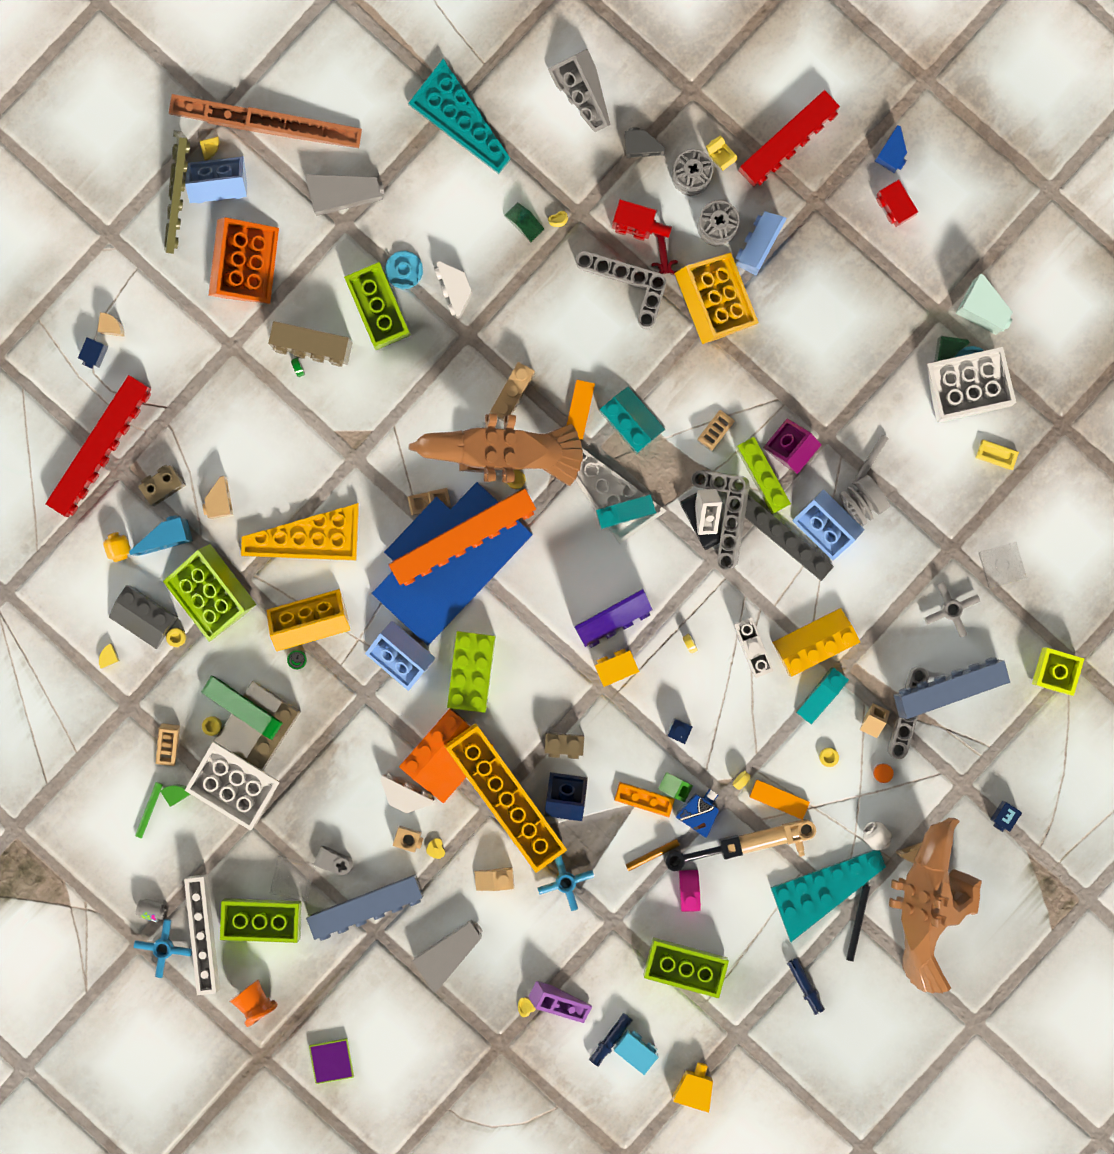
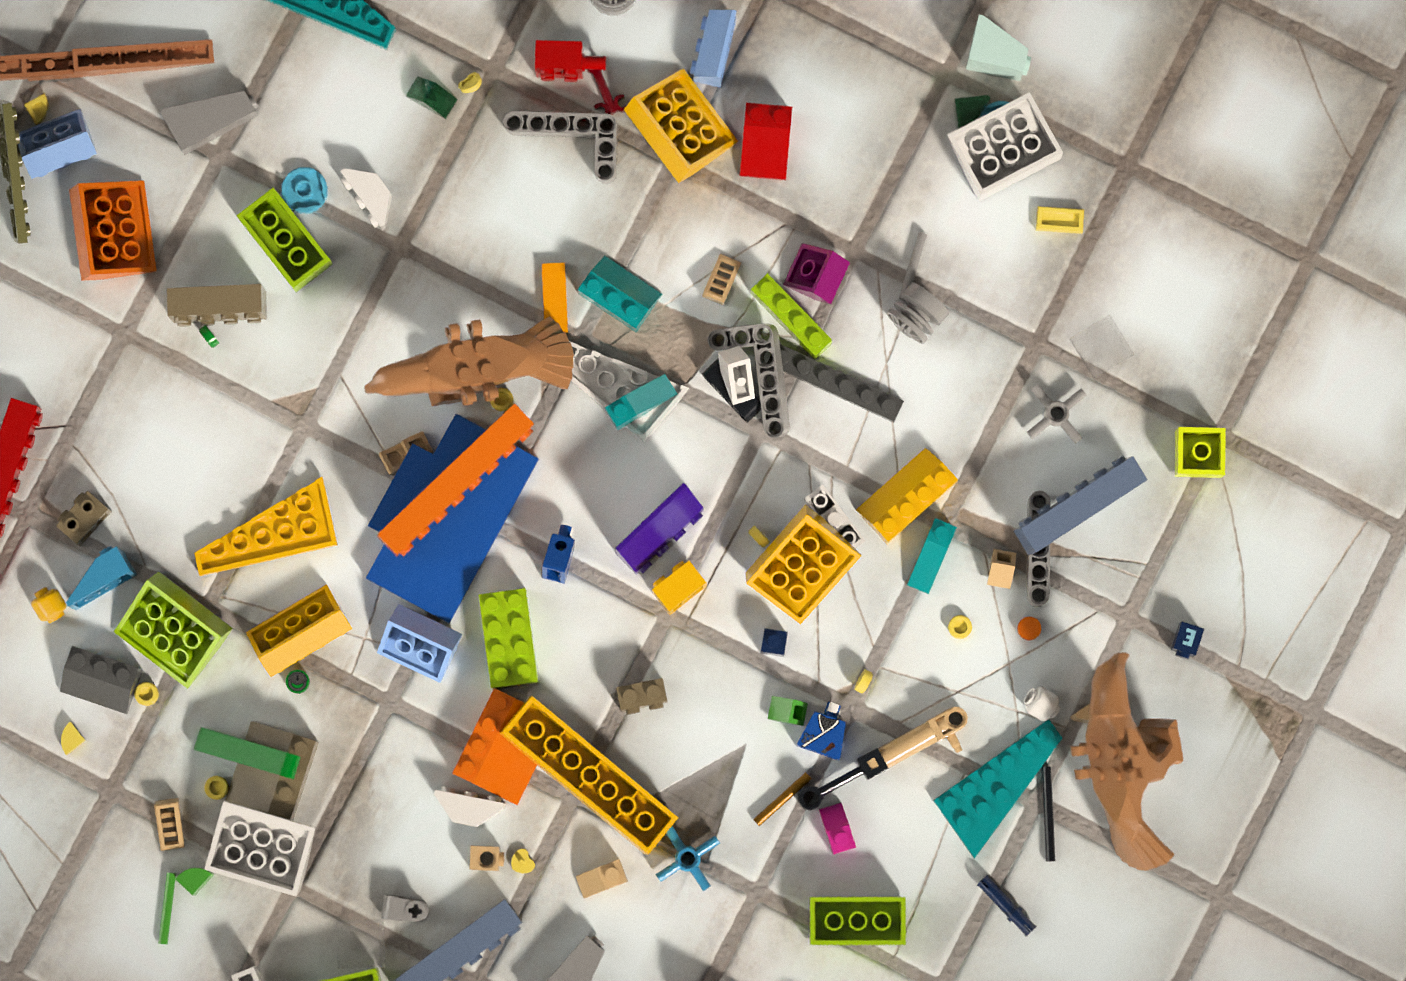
camera: 20 degrees left, 5 degrees down
tan slope [203,476,233,519] -> none
tan brick [490,362,535,421] -> none
dark blue slope [544,772,588,821] -> none
light orange tile [614,782,675,817] -> none
light grey wheel [697,200,740,246] -> none
light orange tile [749,779,810,820] -> none
light blue slope [792,489,865,560] -> none
none -> blue torso [542,525,575,584]
none -> red slope [740,103,792,180]
none -> yellow slope [745,504,861,624]

